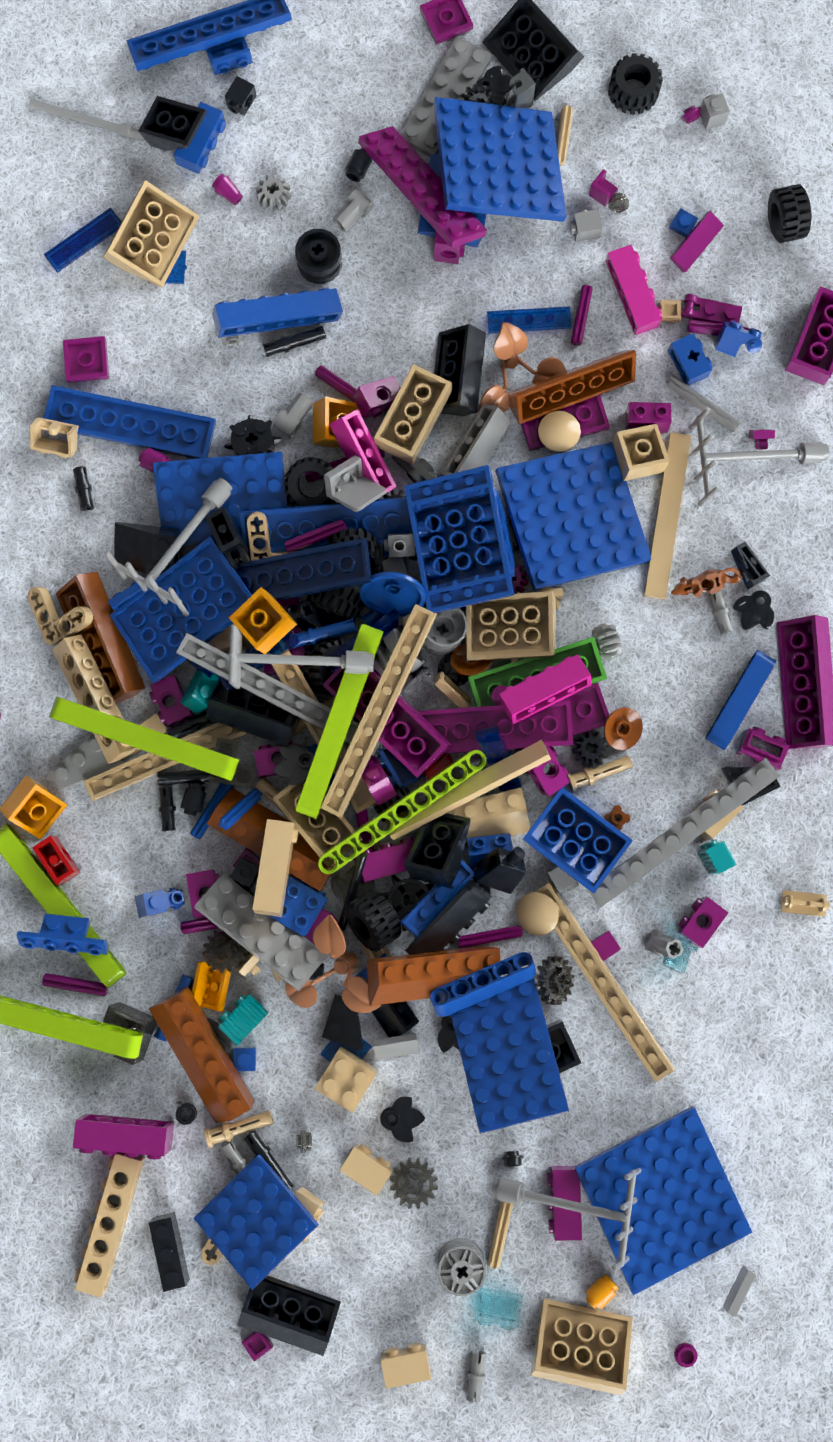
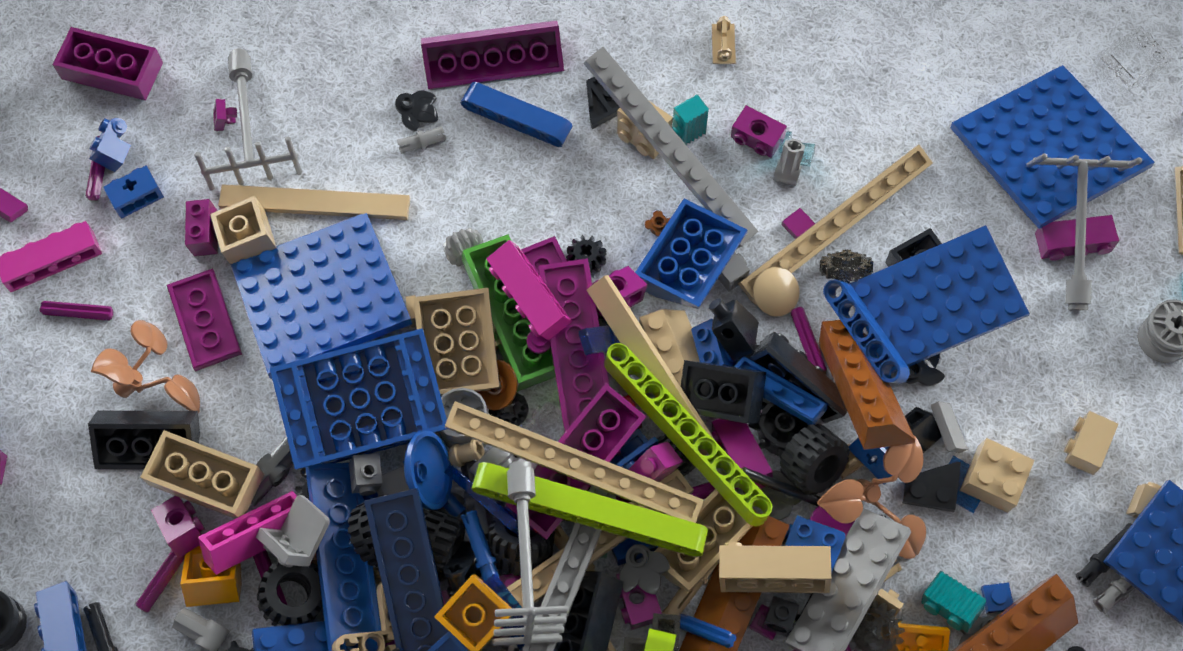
camera: 95 degrees left, 15 degrees down
tan pin [204,1110,274,1148] -> none
magenta axle [285,519,346,553] -> none
clear smoke plate [296,1130,312,1153] -> none
black plate [380,1096,425,1143] -> none
clear smoke gear [390,1157,438,1209] -> none
tan tile [434,672,471,708] -> none
light grey brick [440,404,511,476] -> none
clear blue tile [487,306,572,334] -> none
tan axle [487,1201,513,1268] -> none
black plate [502,1151,524,1167] -> none
dark orange slope [508,349,636,424] -> none
tan dish [538,411,581,452] -> none
tan pin [567,755,633,792] -> none
light orange brick [585,1274,619,1310] -> none
dark orange dish [604,707,643,750] -> none
tan tile [659,300,681,323] -> none
light grey axle [667,376,740,432] -> none
dark orange animal [671,568,741,597] -> none
magenta plate [681,294,742,324] -> none
light grey tile [723,1265,756,1317] -> none
black wing [731,542,770,590] -> none
magenta window [736,727,790,771] -> none

